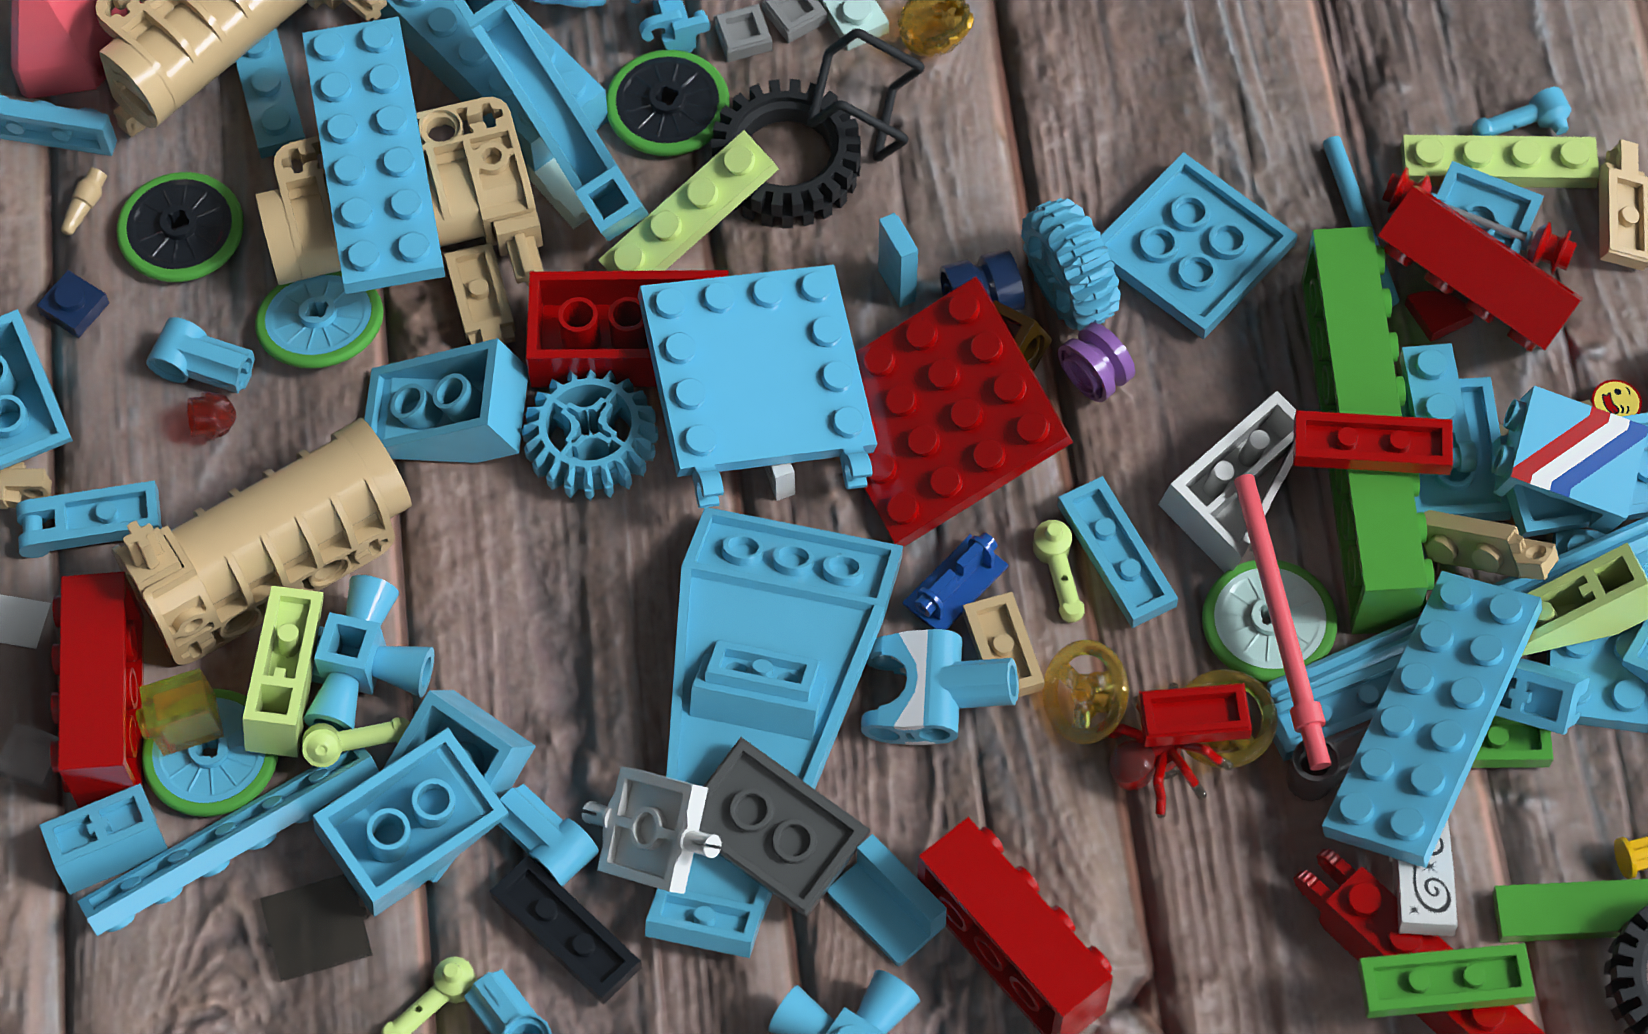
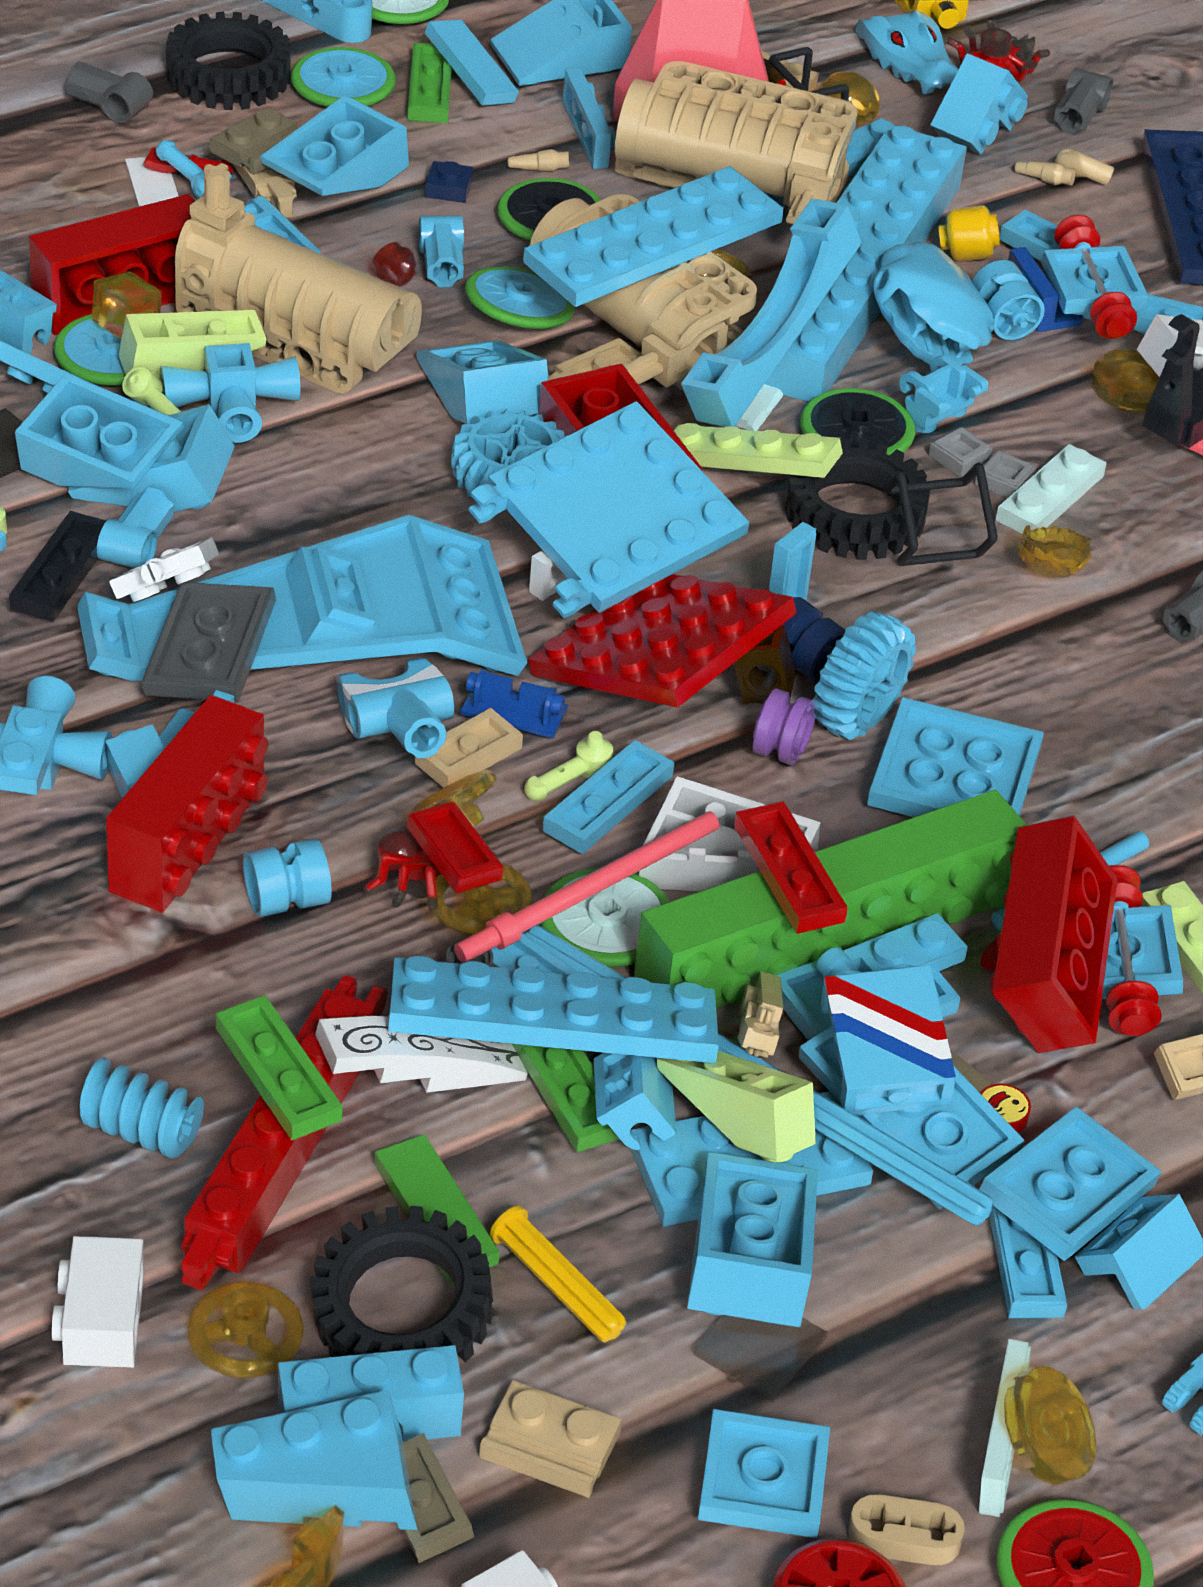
camera: 60 degrees right, 20 degrees down
none -> medium azure brick [105,724,165,798]
none -> medium azure wheel [243,838,332,917]

